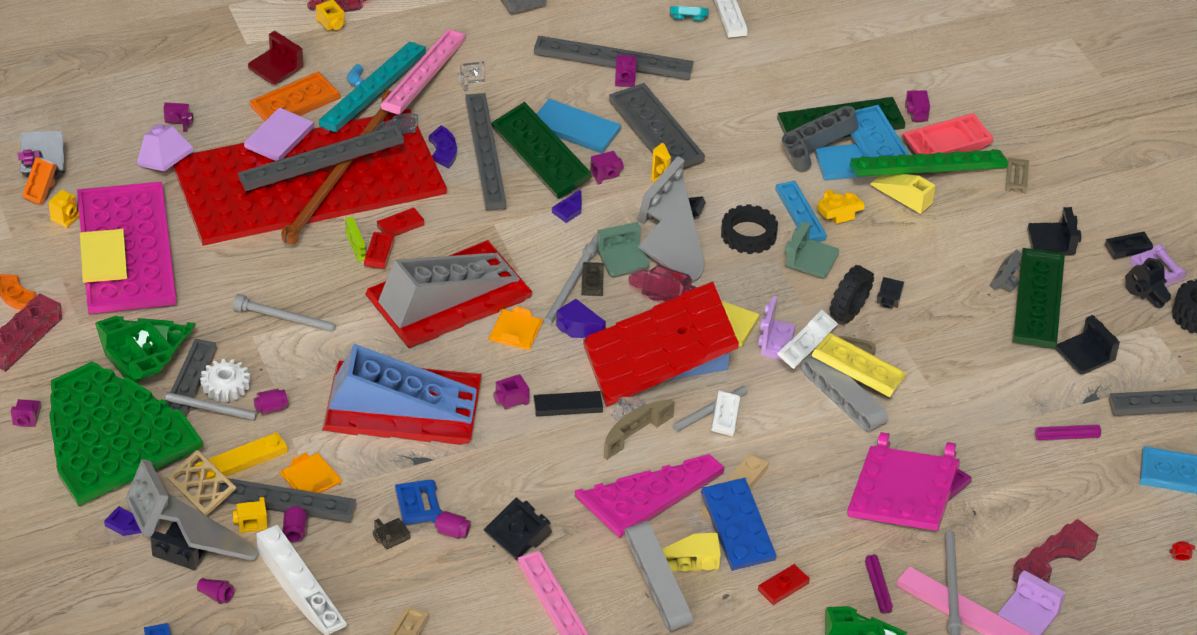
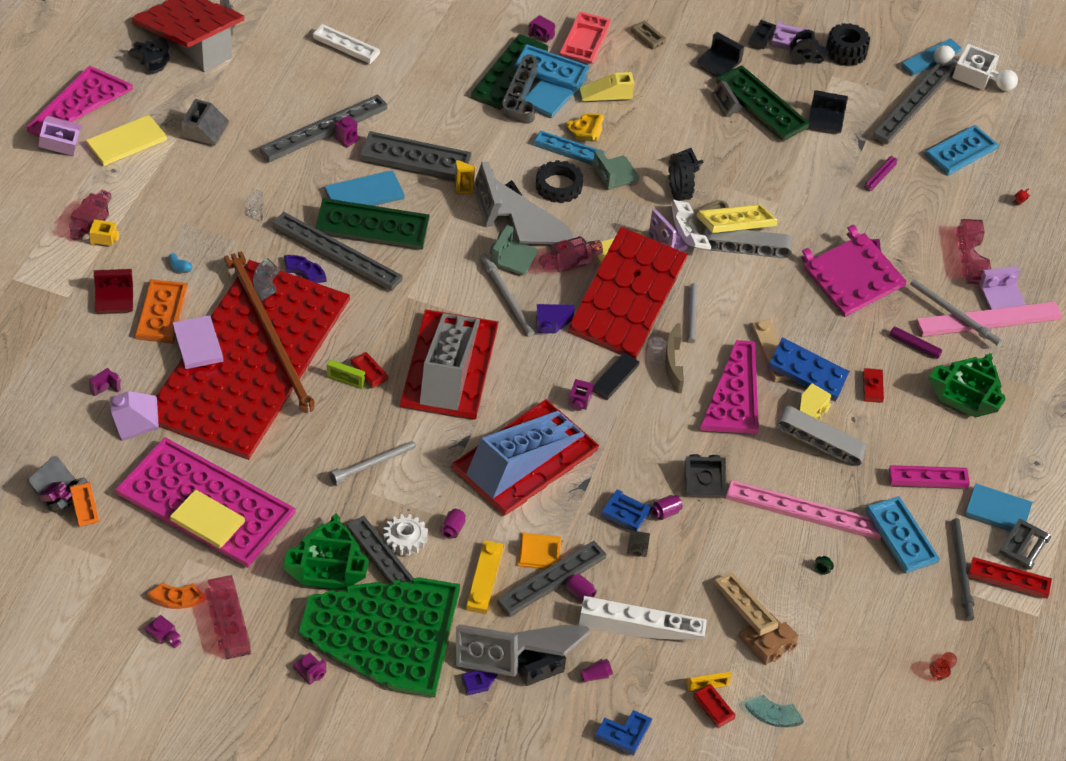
camera: 50 degrees left, 5 degrees up
yellow brick [48,190,79,228] -> none
light grey bar [165,392,256,420] -> none
tan window [167,450,237,516] -> none
yellow brick [232,497,268,533] -> none
dark grey plate [238,125,404,191] -> none
teal plate [319,41,426,132] -> none
red plate [377,207,424,236] -> none
bright pink tile [381,29,466,115] -> none
light orange piece [488,306,544,350] -> none
dark purple tile [552,190,582,223] -> none
clear smoke bracket [581,262,604,296] -> none
magenta brick [590,151,624,185] -> none
teal plate [670,6,709,21] -> none
white plate [711,390,740,436] -> none
green plate [850,149,1008,177] -> none

